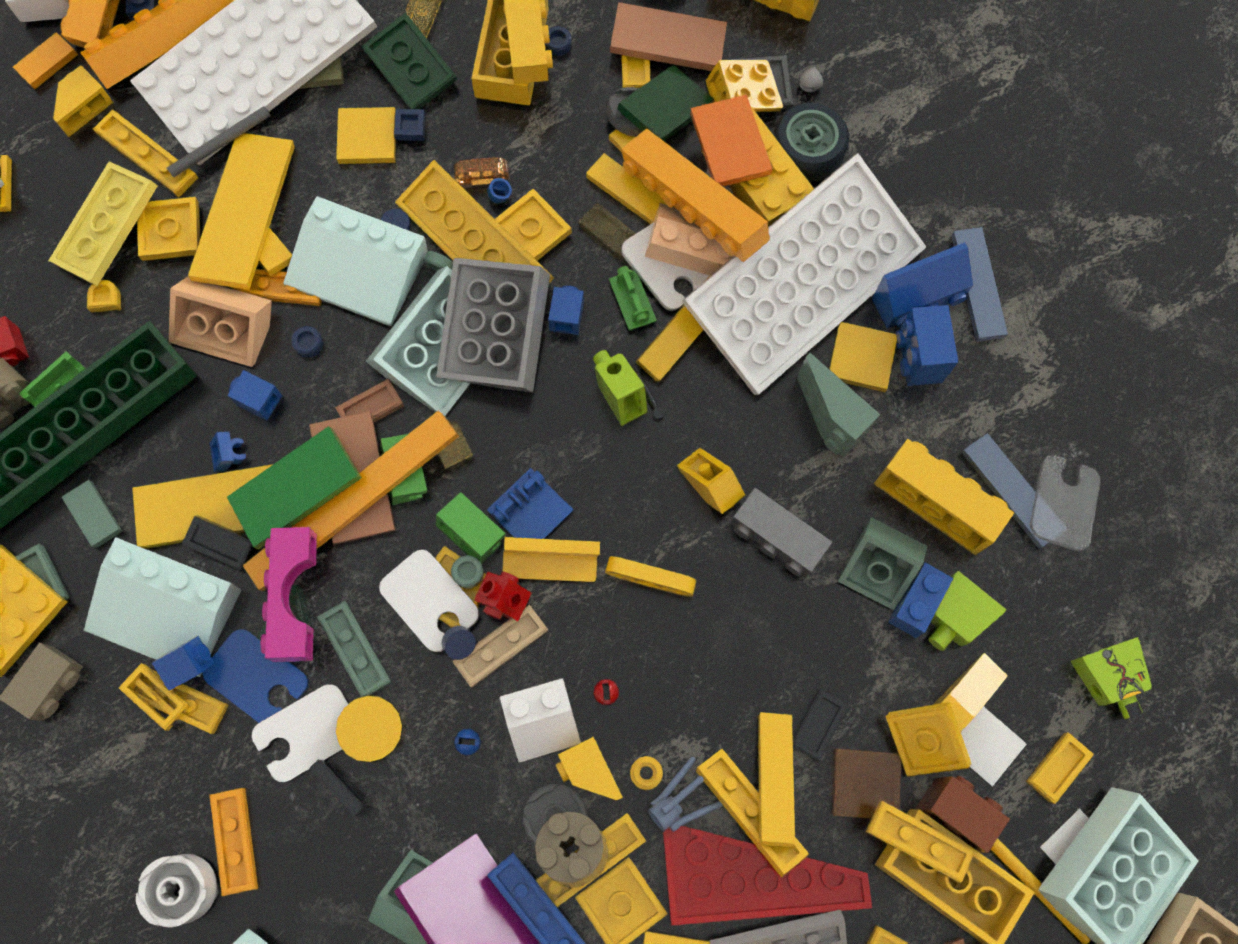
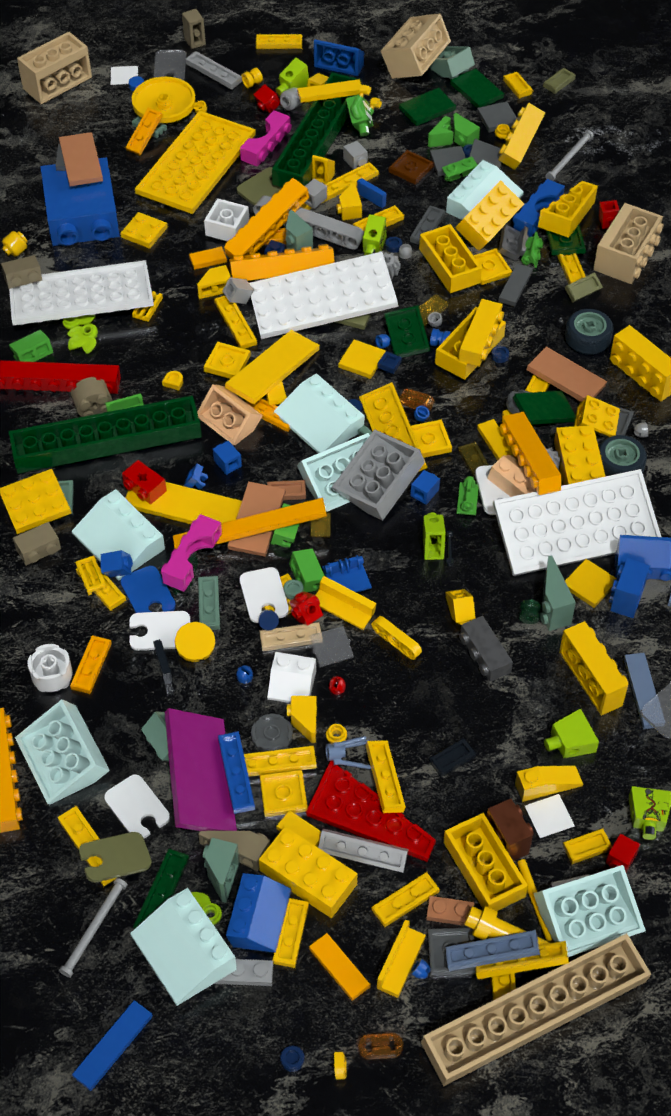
camera: 30 degrees right, 20 degrees down
light yellow plate [48,161,158,286] -> none
sand green tile [62,480,123,549] -> none
dark grey bar [167,106,271,178] -> none
black tile [182,515,253,570] -> none
green tile [227,426,362,549] -> none
dark blue tile [291,326,323,358] -> none
dark tan brick [535,812,608,888] -> none
yellow tile [635,275,712,382] -> none
orange tile [690,95,773,187] -> none
yellow tile [758,712,795,847] -> none
clear orange tile [832,749,901,819] -> none
sand green slope [838,517,927,610] -> none
yellow tile [866,801,975,883] -> none
yellow tile [886,702,972,777] -> none
blue brick [888,562,953,638] -> none
none -> red brick [122,460,167,505]
none -> light grey brick [222,277,254,304]
none -> clear piece [310,626,354,667]
none -> blue hinge [375,334,390,349]
none -> light grey hinge [428,312,442,328]
none -> blue wheel [430,328,451,347]
none -> clear green wheel [519,600,541,624]
none -> red brick [606,834,640,872]

